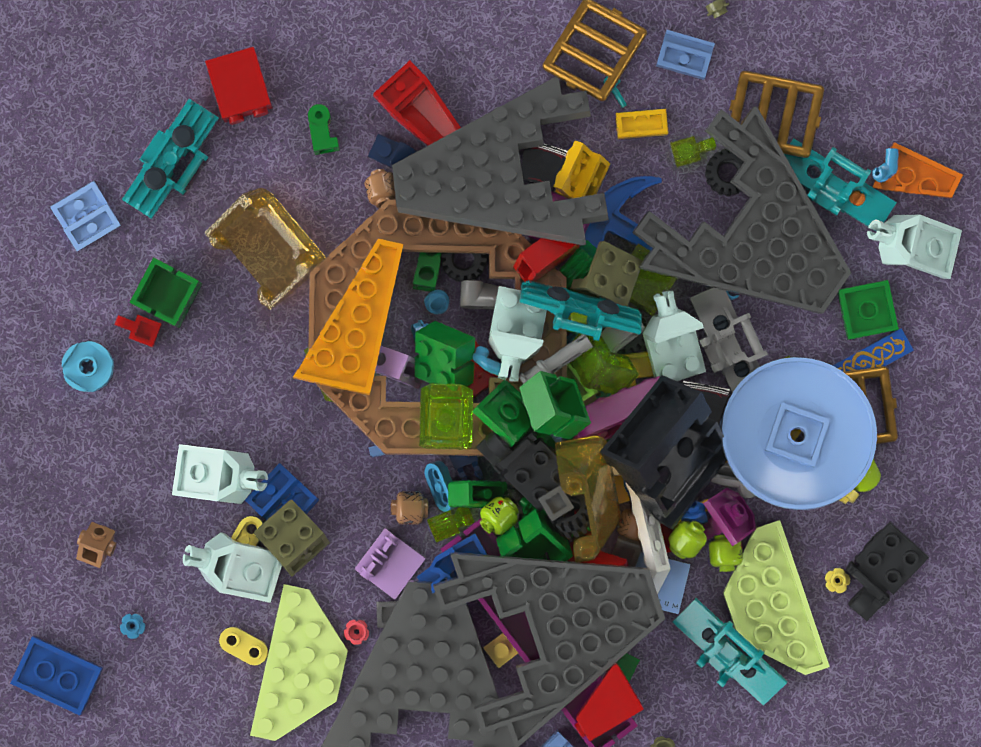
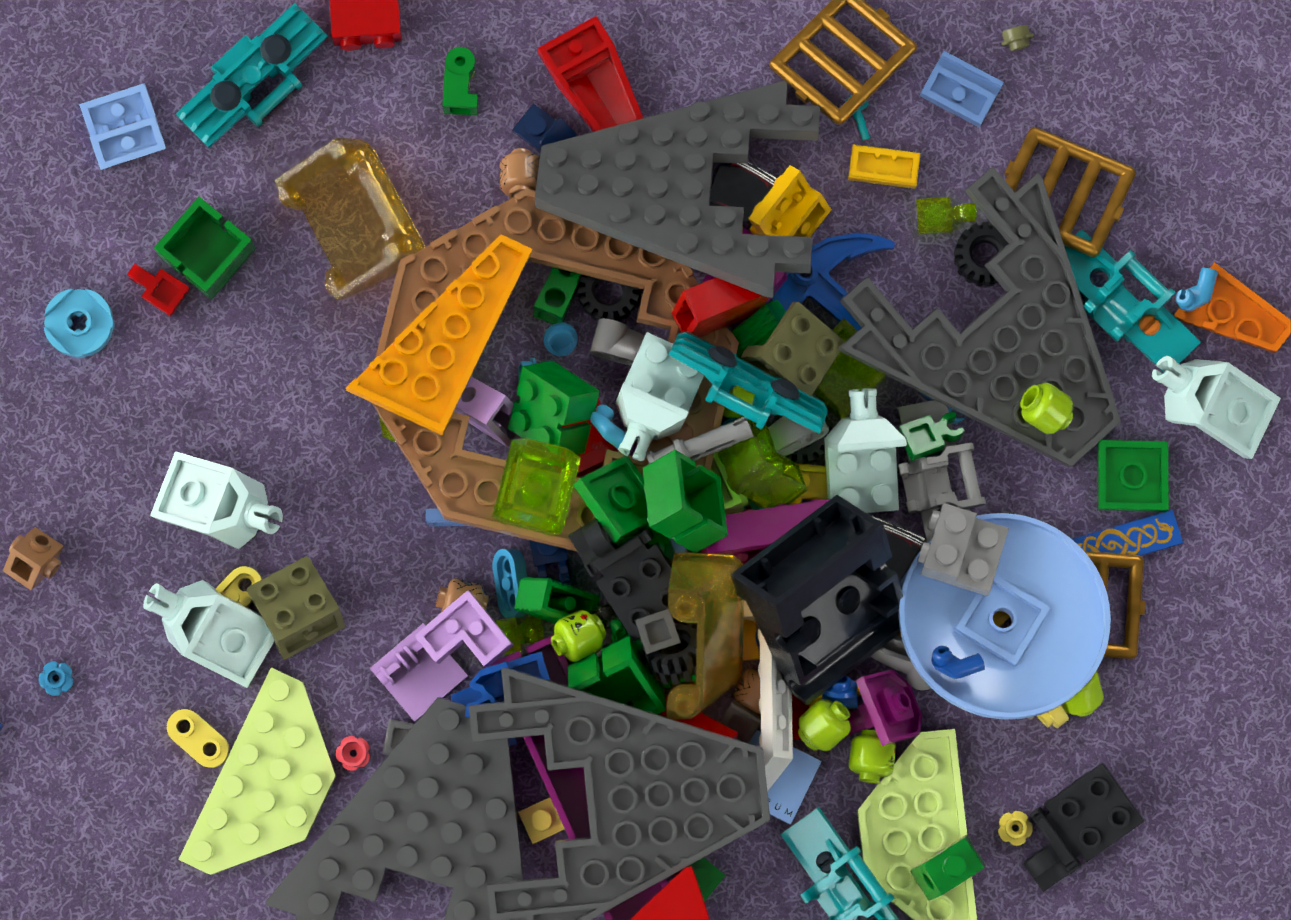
camera: 10 degrees right, 5 degrees down
blue slope [245,463,319,520] -> none
none -> lavender plate [414,590,514,668]
none -> plate [898,412,964,461]
none -> green torso [910,835,986,901]
none -> light grey plate [917,503,1009,596]
none -> blue arm [931,646,985,679]
none -> lime head [1020,382,1073,434]

